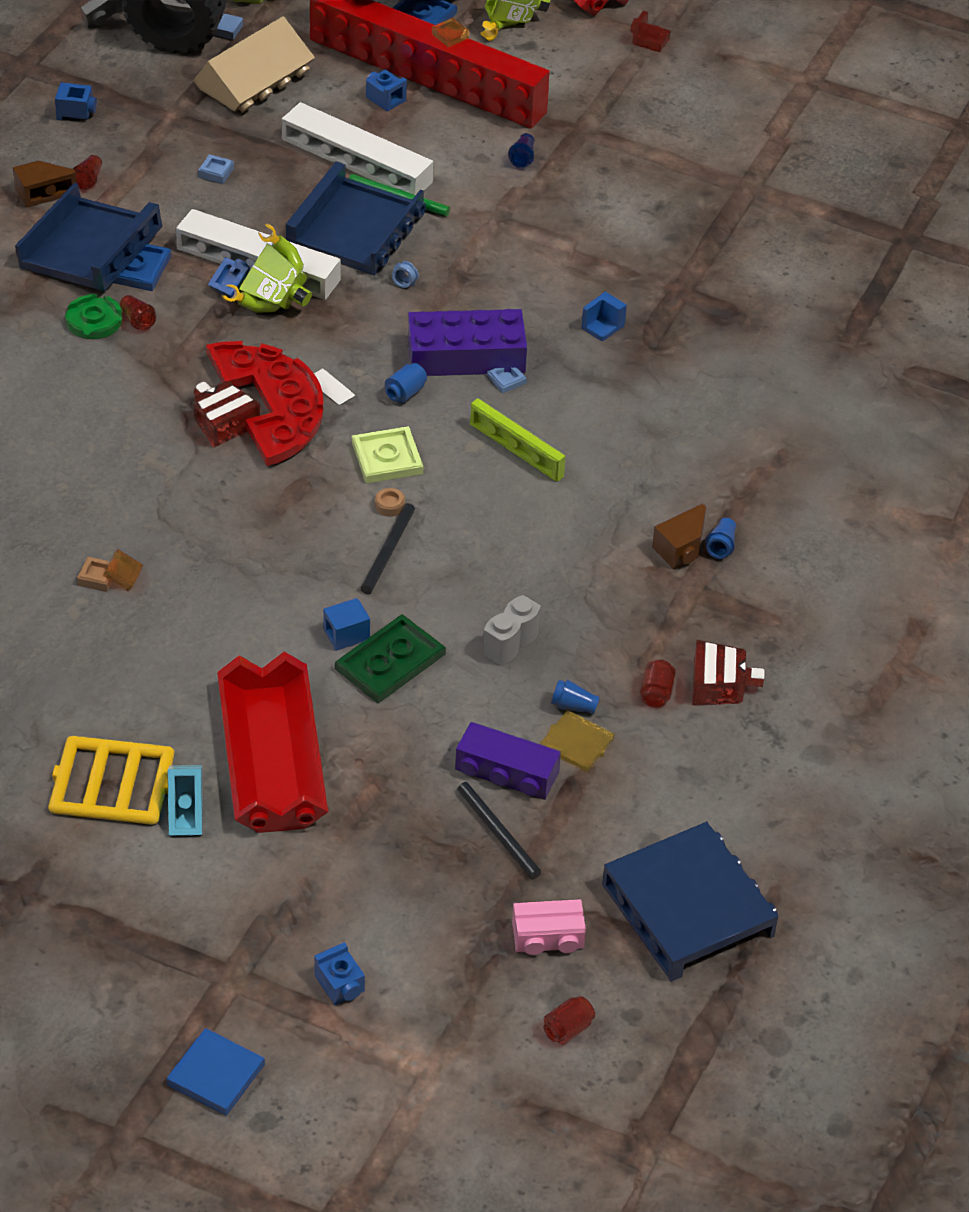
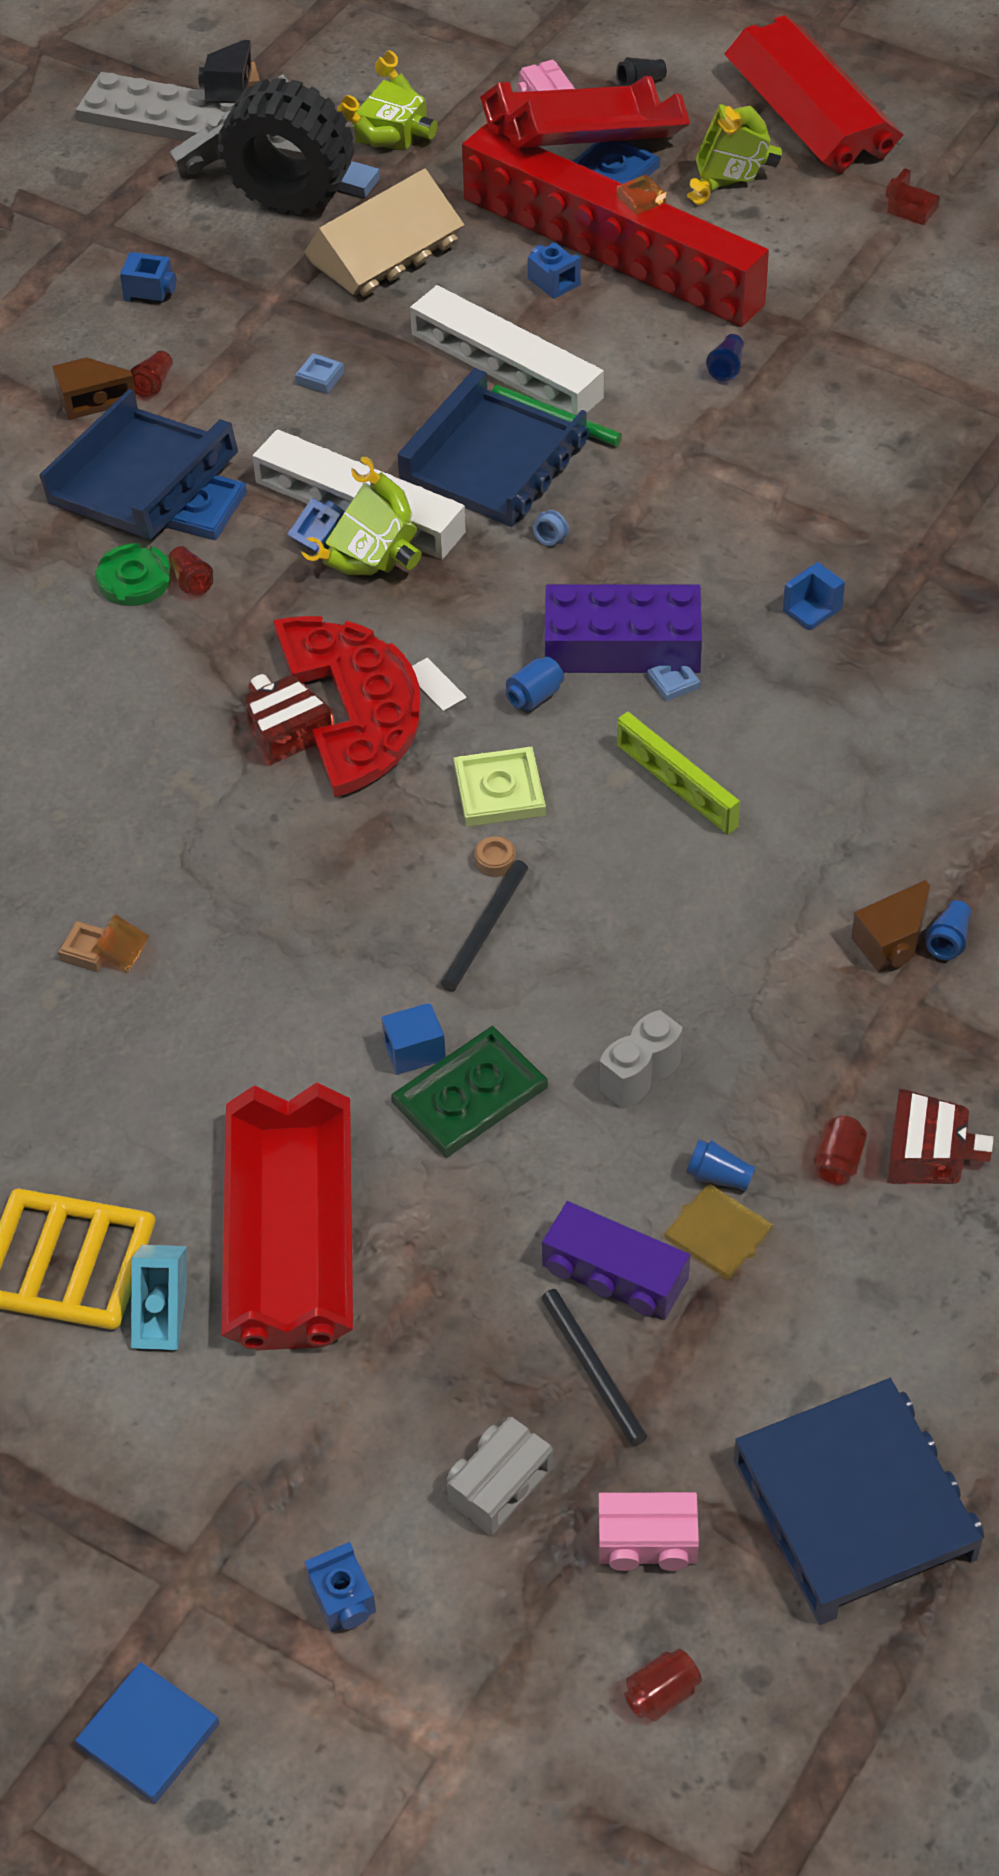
camera: 10 degrees right, 5 degrees up
none -> light grey brick [446,1417,554,1535]

